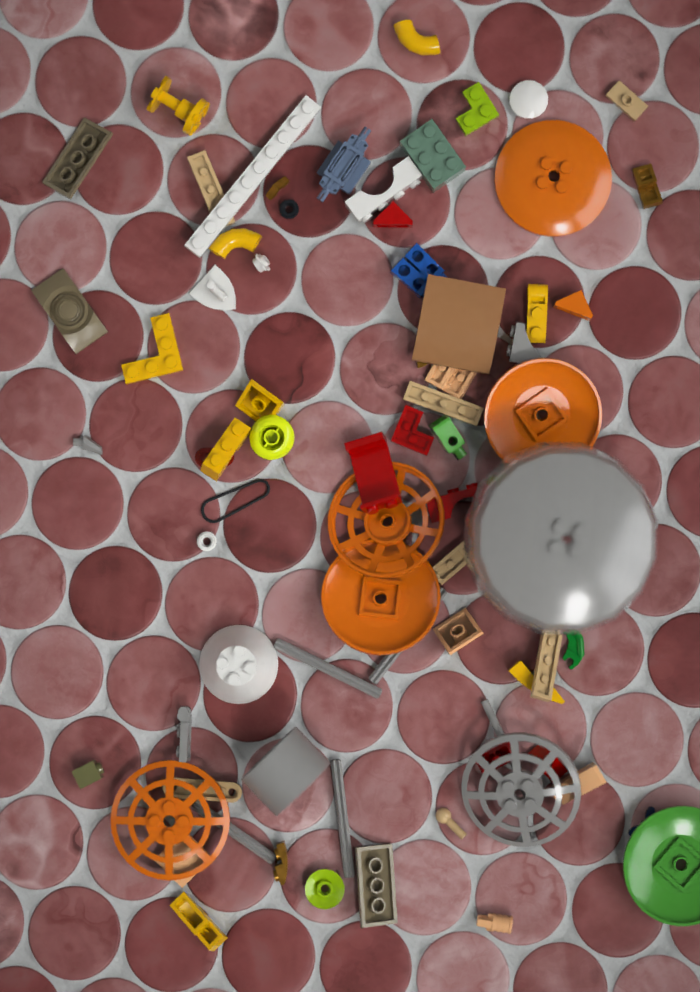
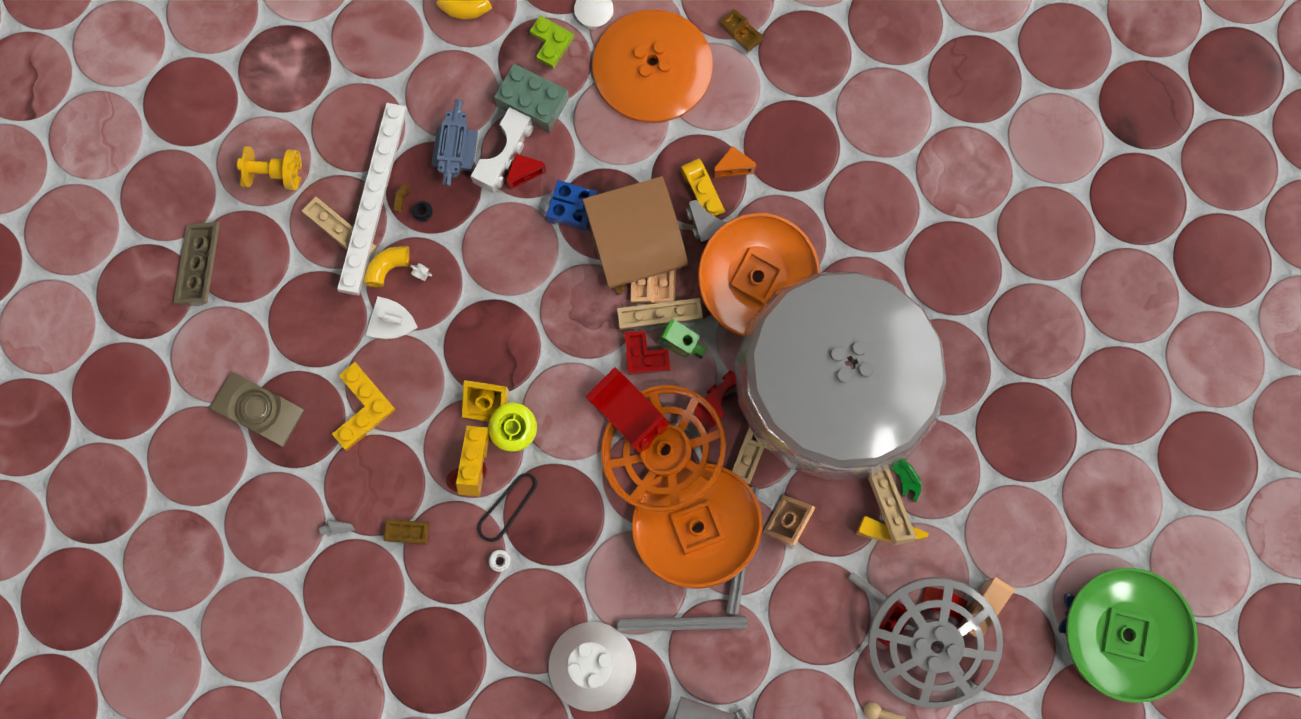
camera: 30 degrees left, 10 degrees down
none -> pearl gold plate [384,519,430,545]

